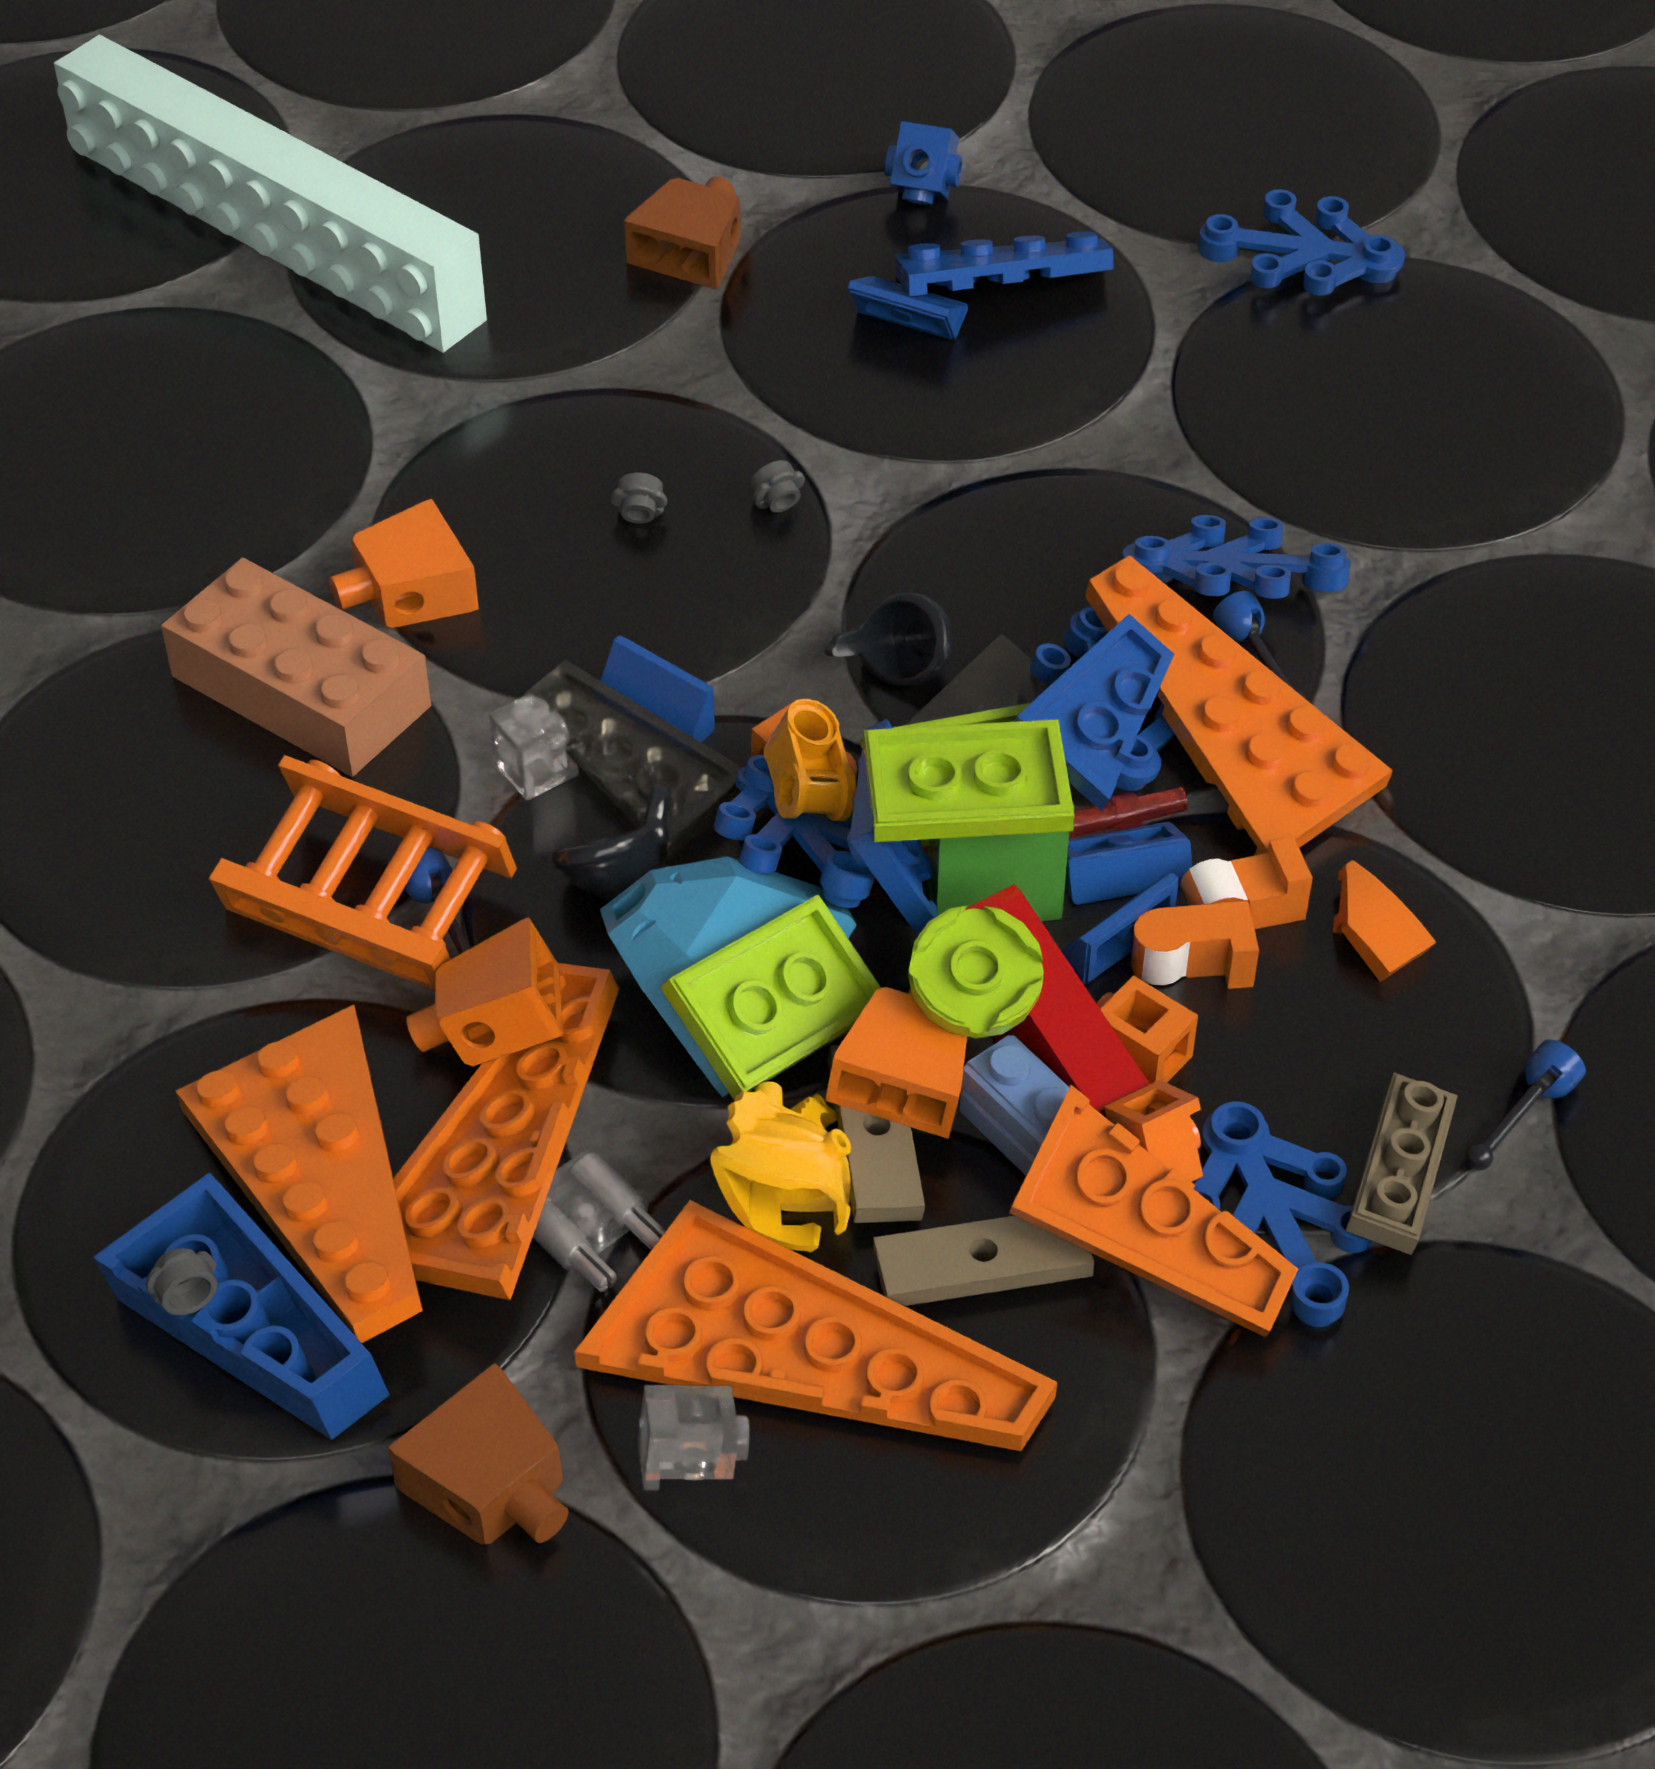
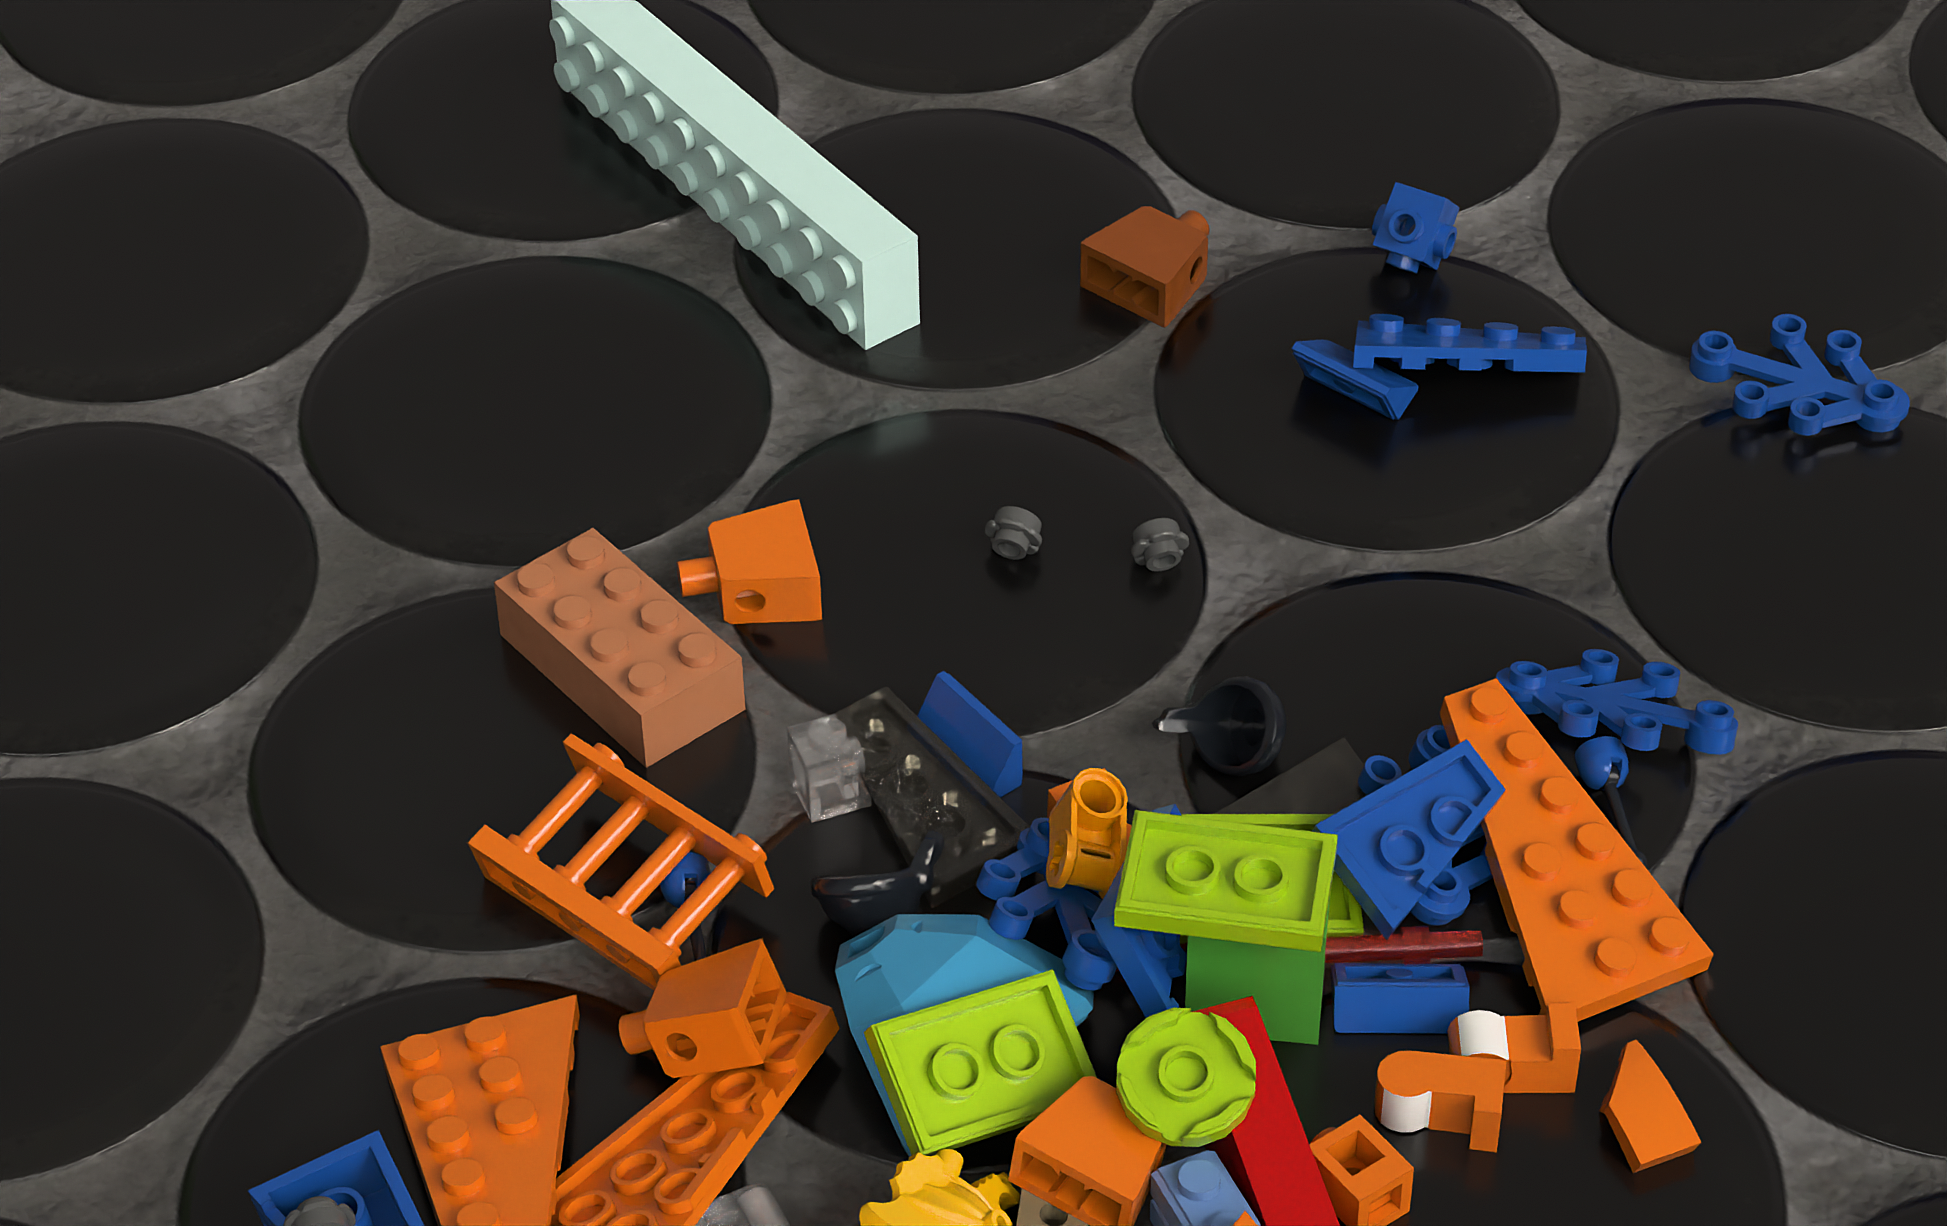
camera: 15 degrees right, 5 degrees down
blue slope [1060,873,1179,984] -> none

